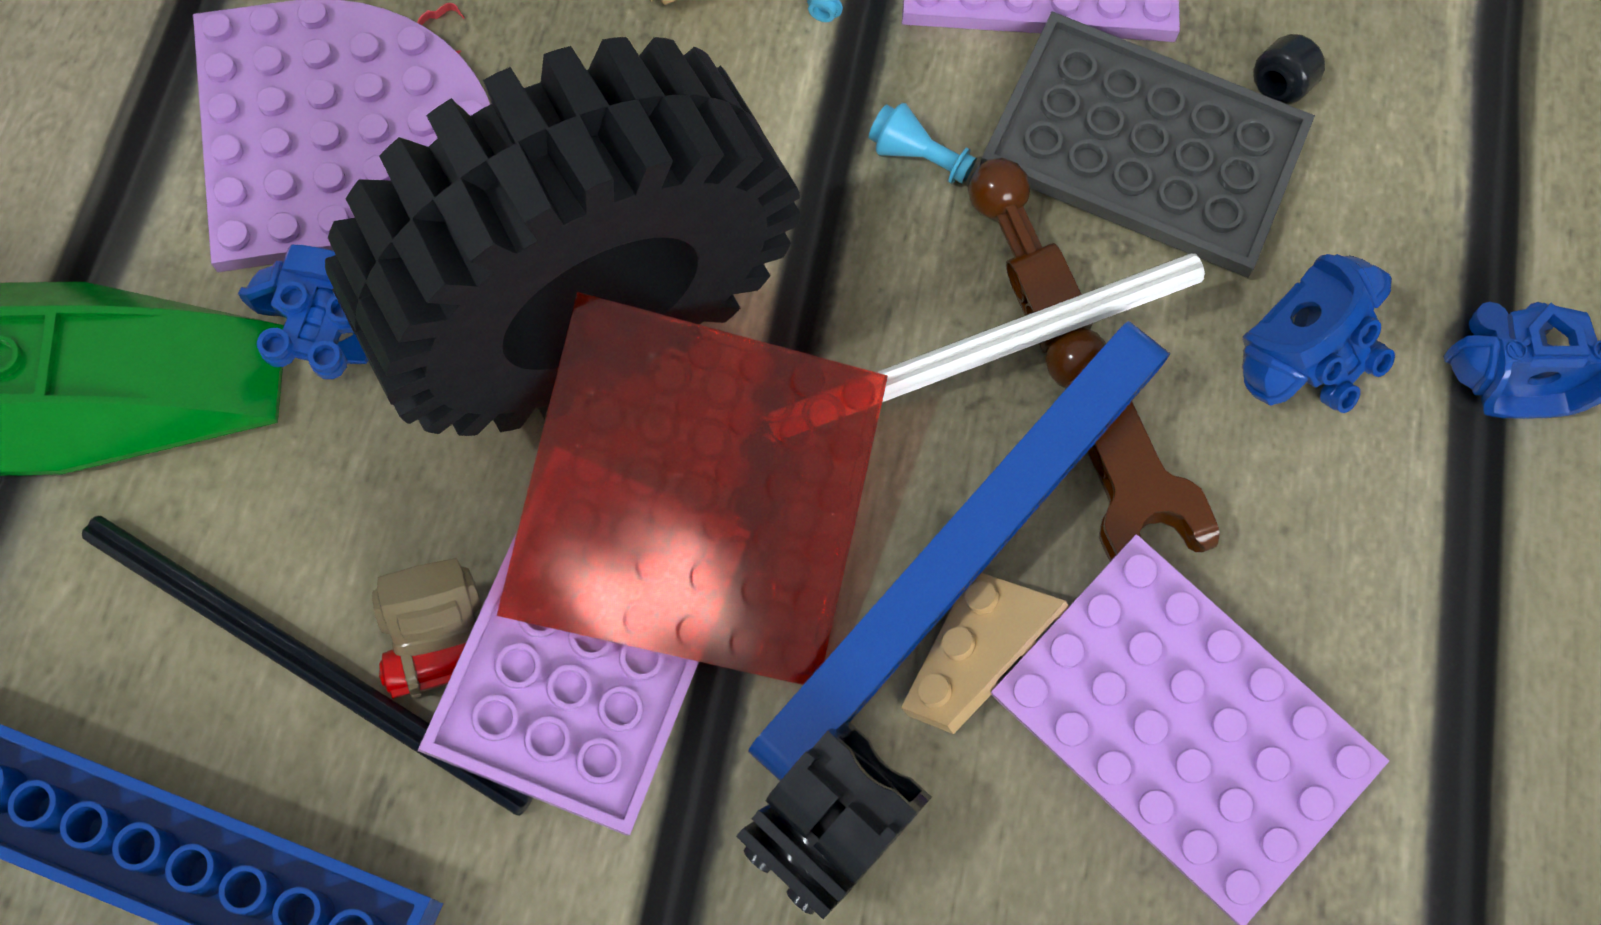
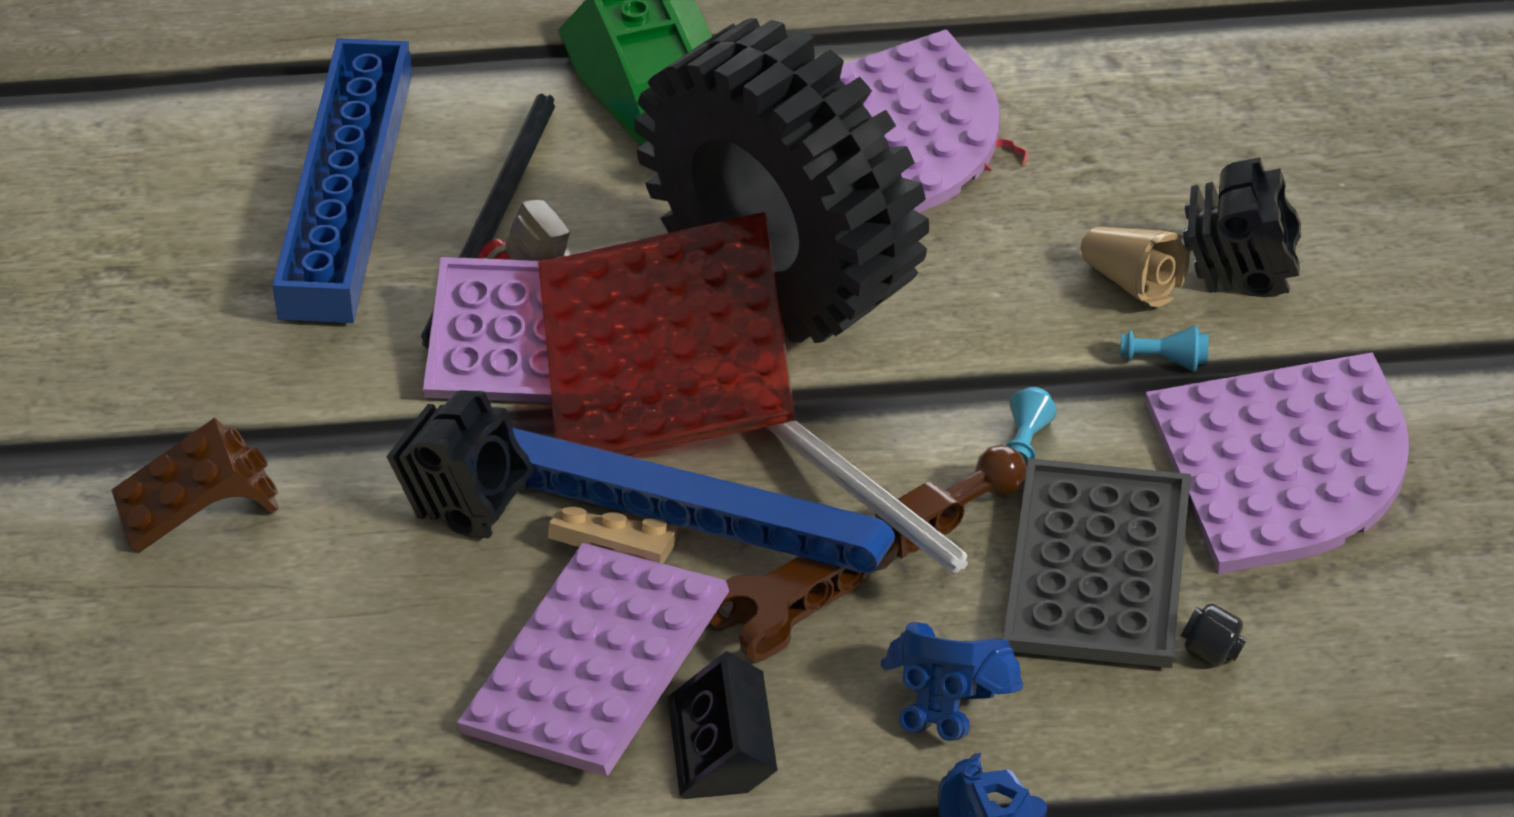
camera: 80 degrees right, 25 degrees down
none -> black slope [667,651,778,799]

